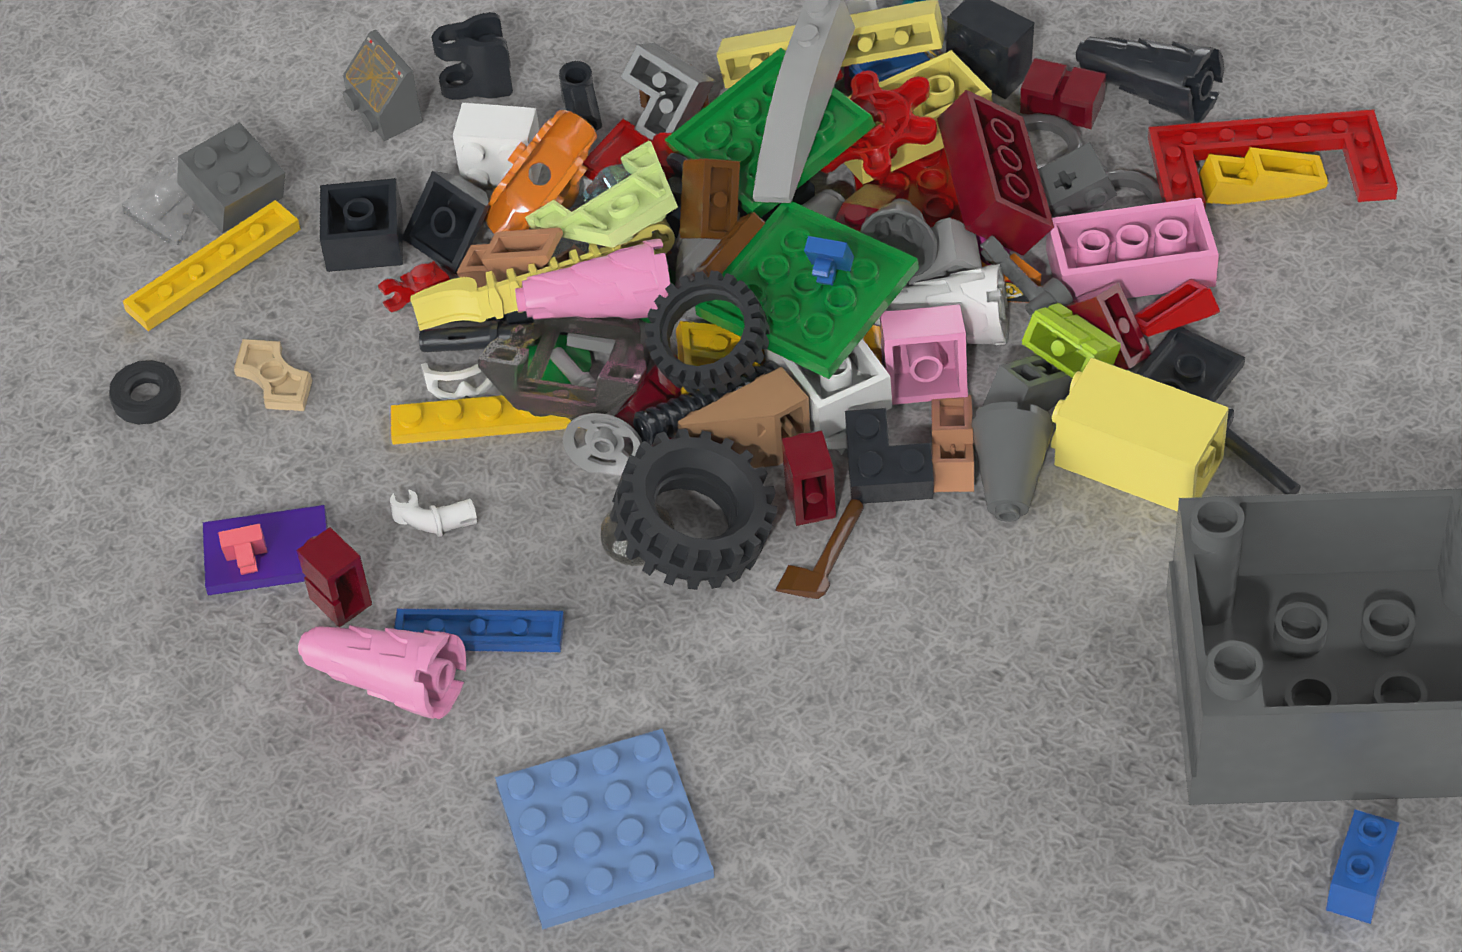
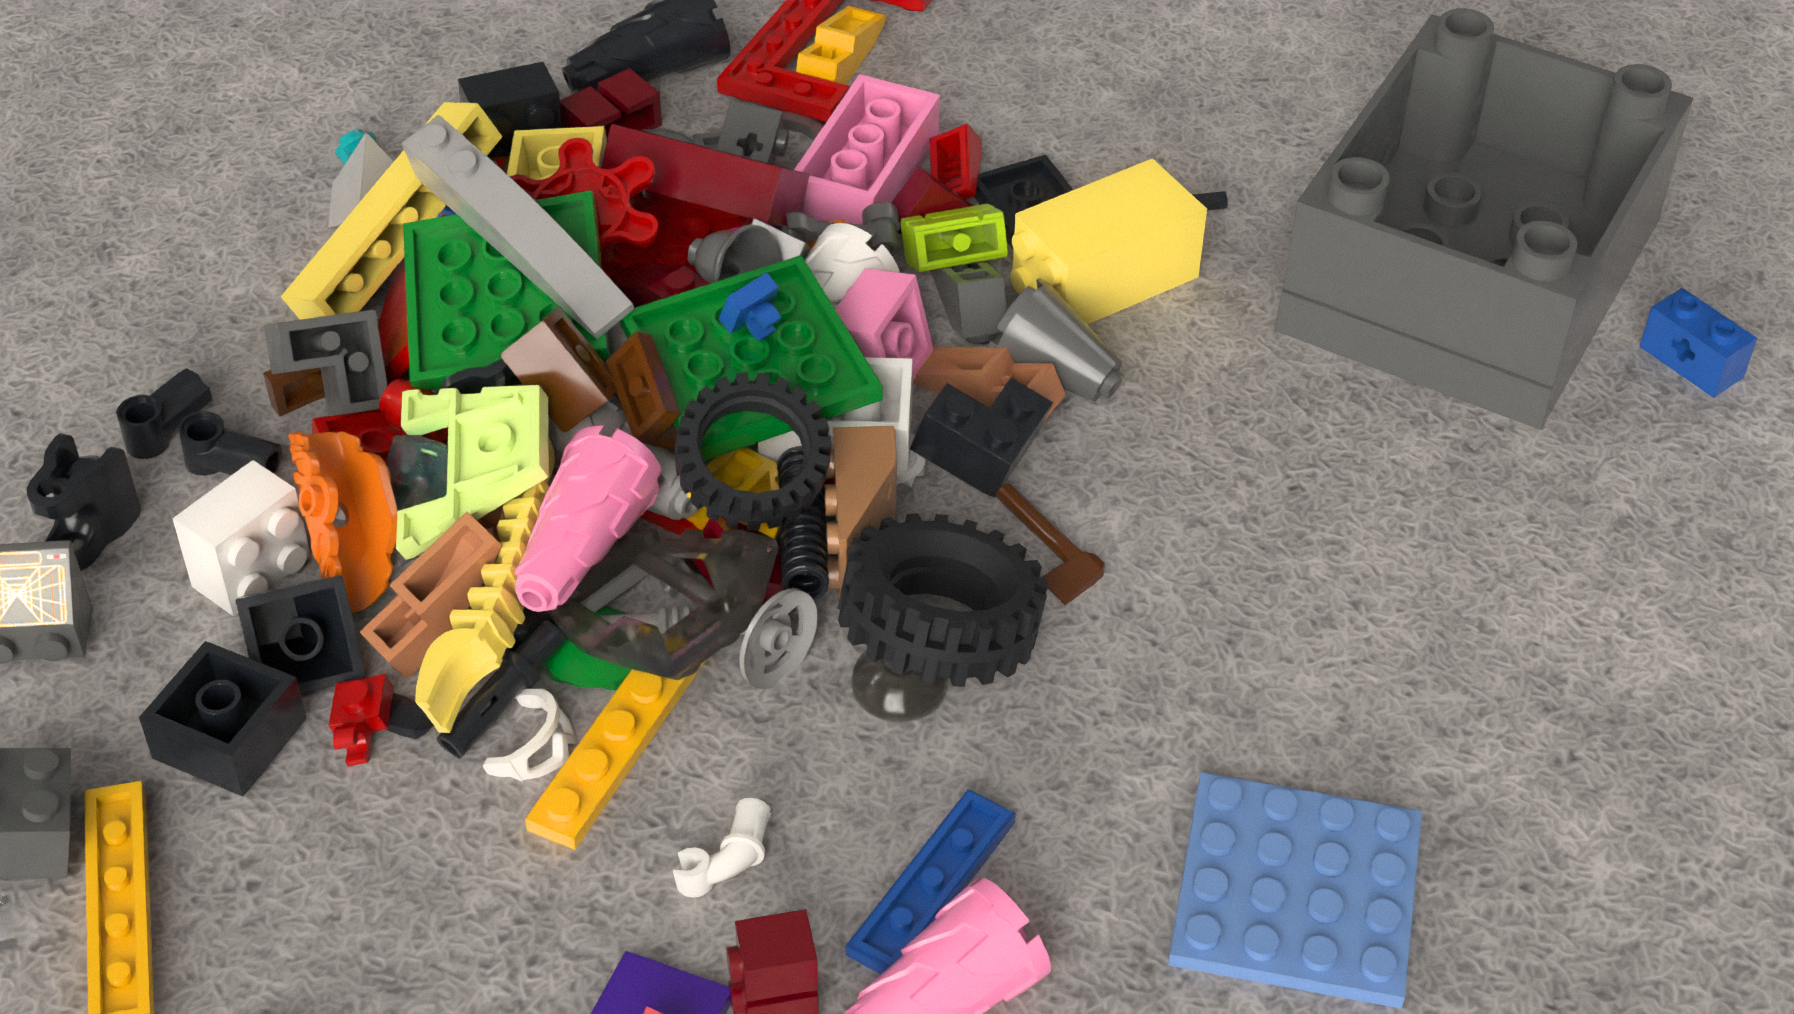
camera: 65 degrees left, 5 degrees down
tan tile [234,339,312,411] -> none
dark red brick [782,430,836,526] -> none
none -> black piece [116,368,212,459]

